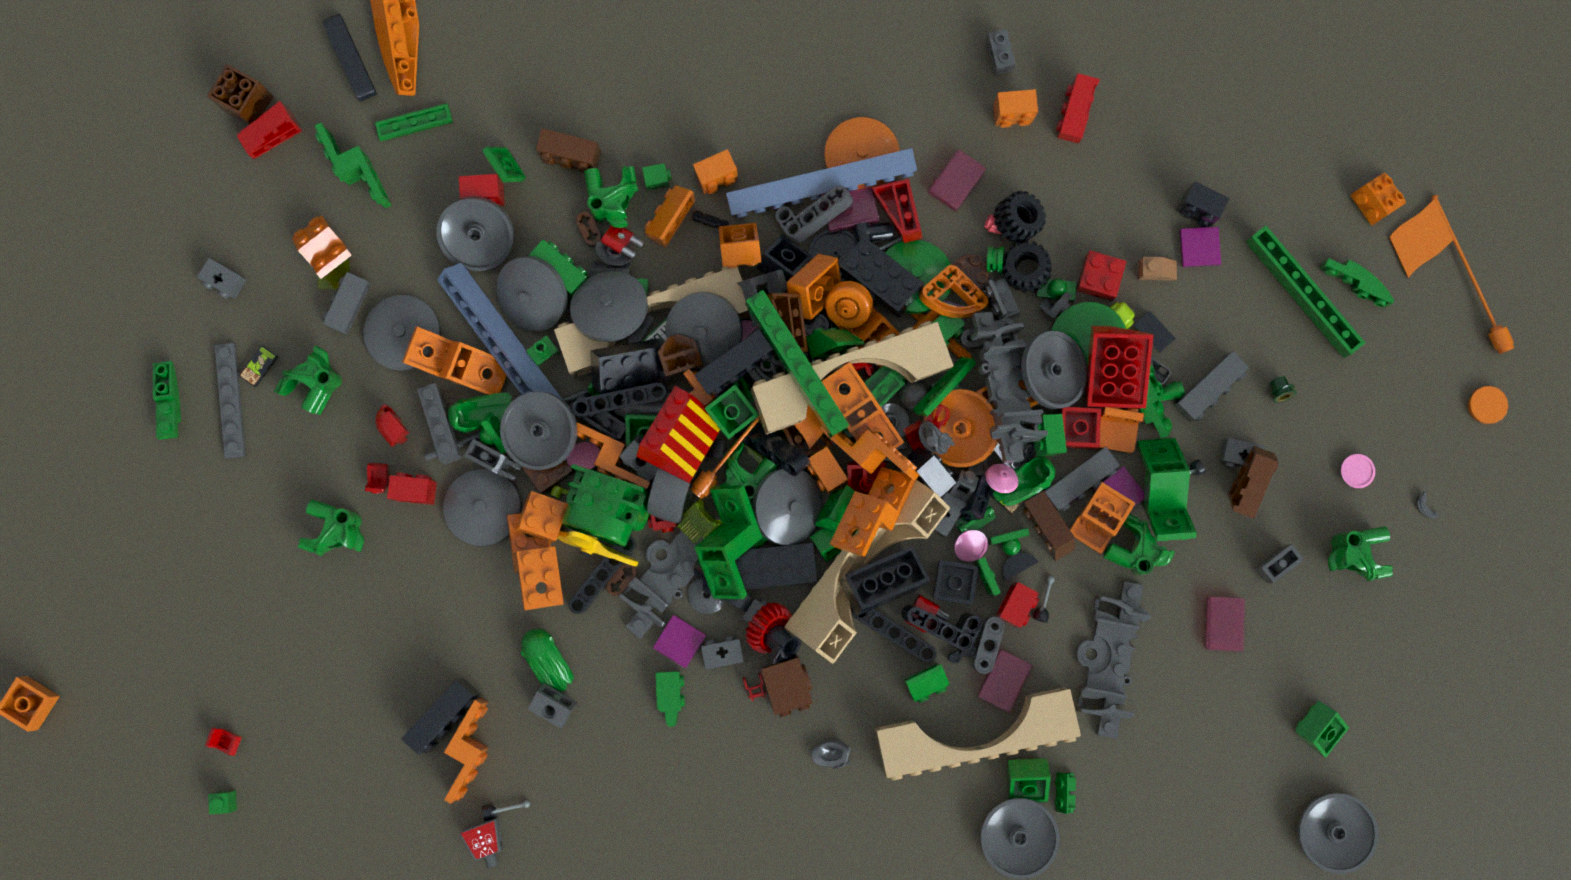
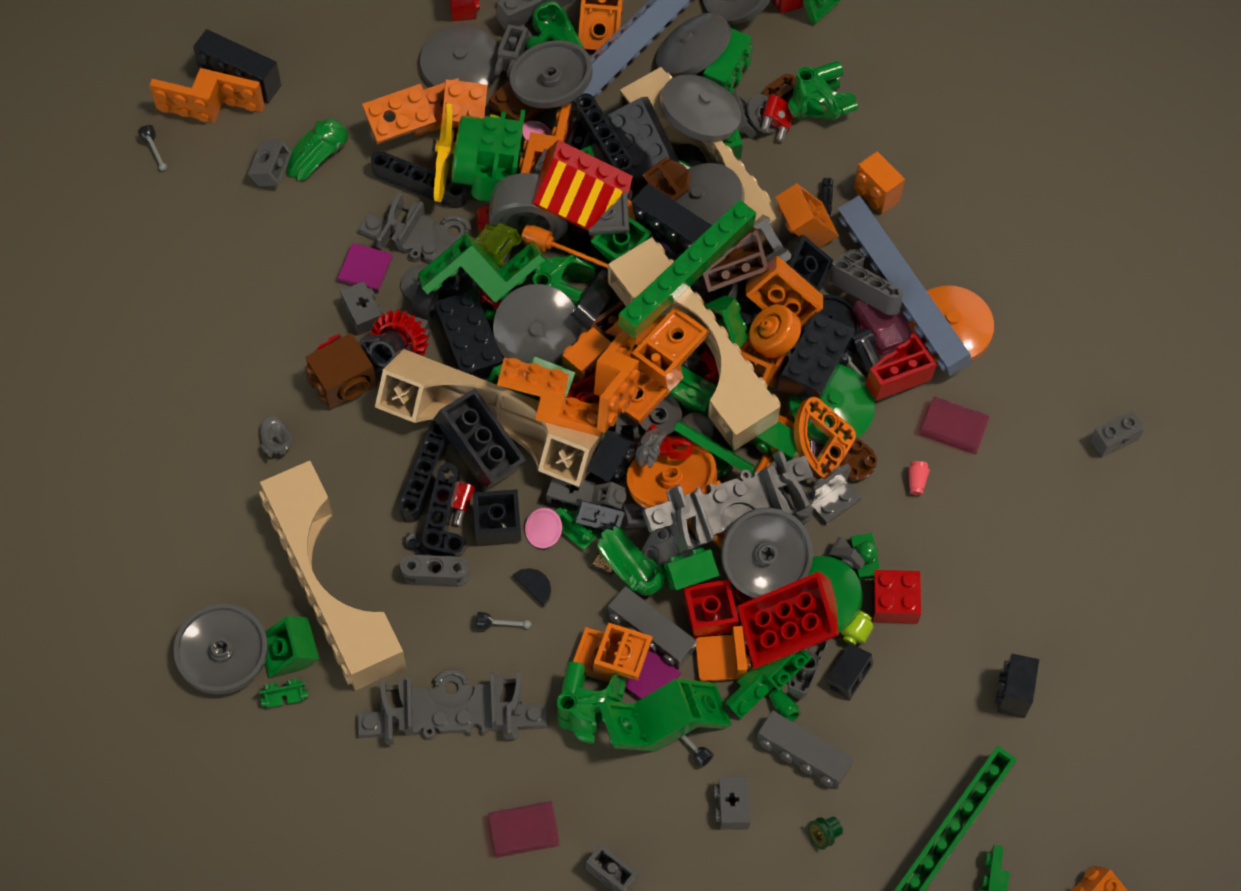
camera: 75 degrees right, 20 degrees down
torso [460,817,504,868] -> none
green bracket [527,335,560,366] -> none
reddish brown brick [536,128,601,174] -> none
reddish brown beam [607,564,637,596] -> none
green brick [642,163,672,191] -> none
orange slope [644,185,695,248] -> none
green hinge [656,671,685,727] -> none
green slope [903,663,950,703] -> none
green plate [974,557,1001,596] -> none
clear pink piece [977,649,1033,713] -> none
bright pink piece [985,464,1018,493] -> none
green wheel [987,246,1005,273] -> none
green tile [988,528,1030,555] -> none
orange brick [993,89,1038,128] -> none
black tyre [994,190,1046,243] -> none
red brick [995,582,1039,628] -> none
black tyre [1003,240,1052,293] -> none
reddish brown wedge [1023,491,1075,561] -> none
red wedge [1056,73,1100,144] -> none
medium nougat slope [1138,257,1177,280] -> none
magenta tile [1179,227,1221,267] -> none
reddish brown wedge [1227,445,1279,519] -> none
none -> dark grey tile [589,192,629,235]

